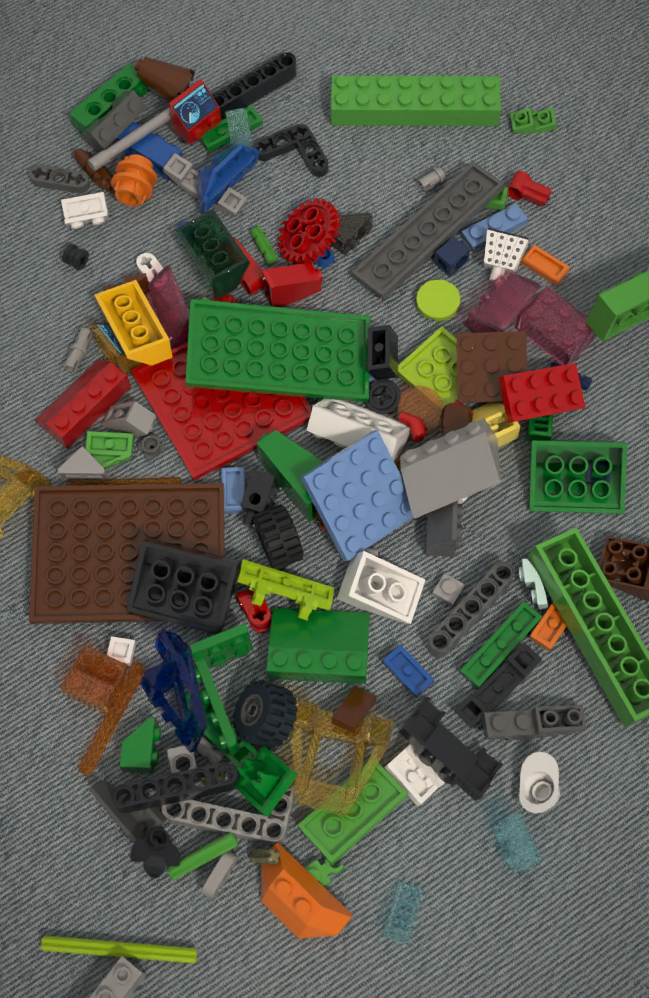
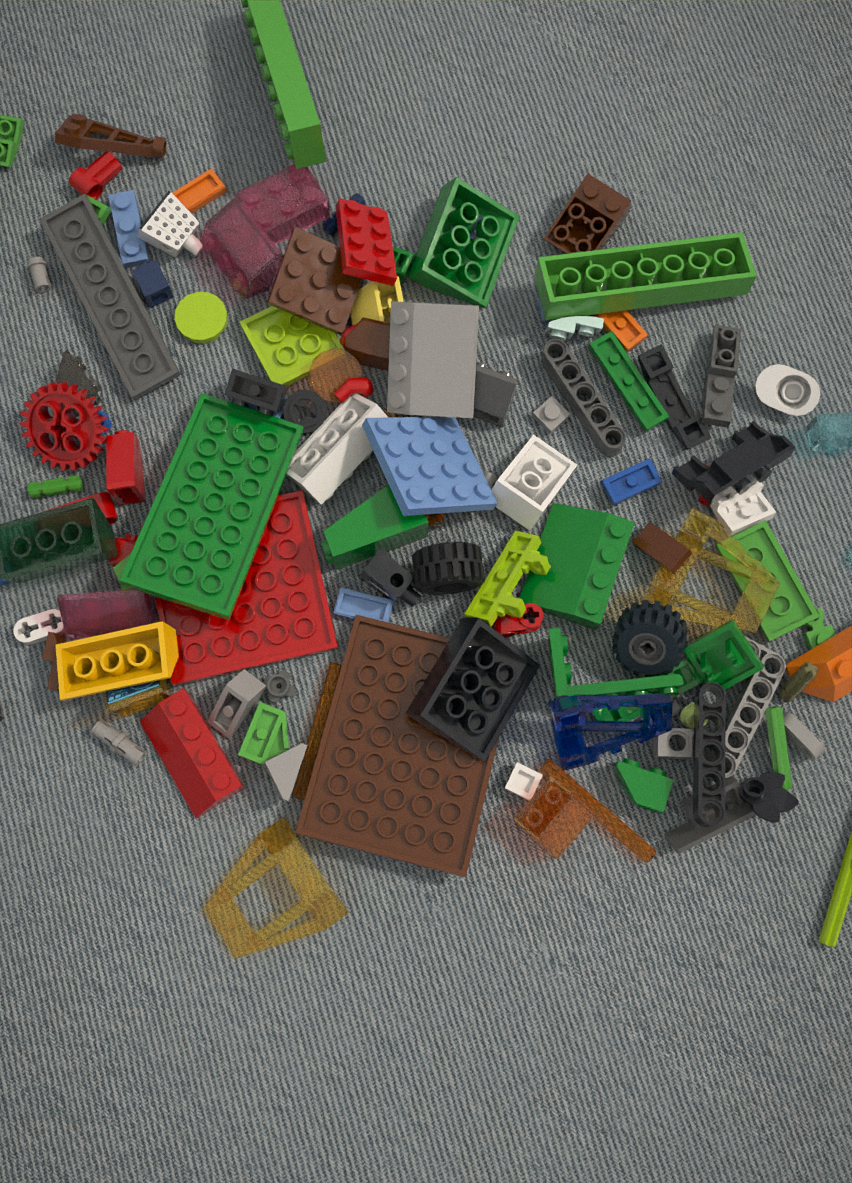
camera: 80 degrees left, 10 degrees up
none -> reddish brown plate [55,114,167,159]

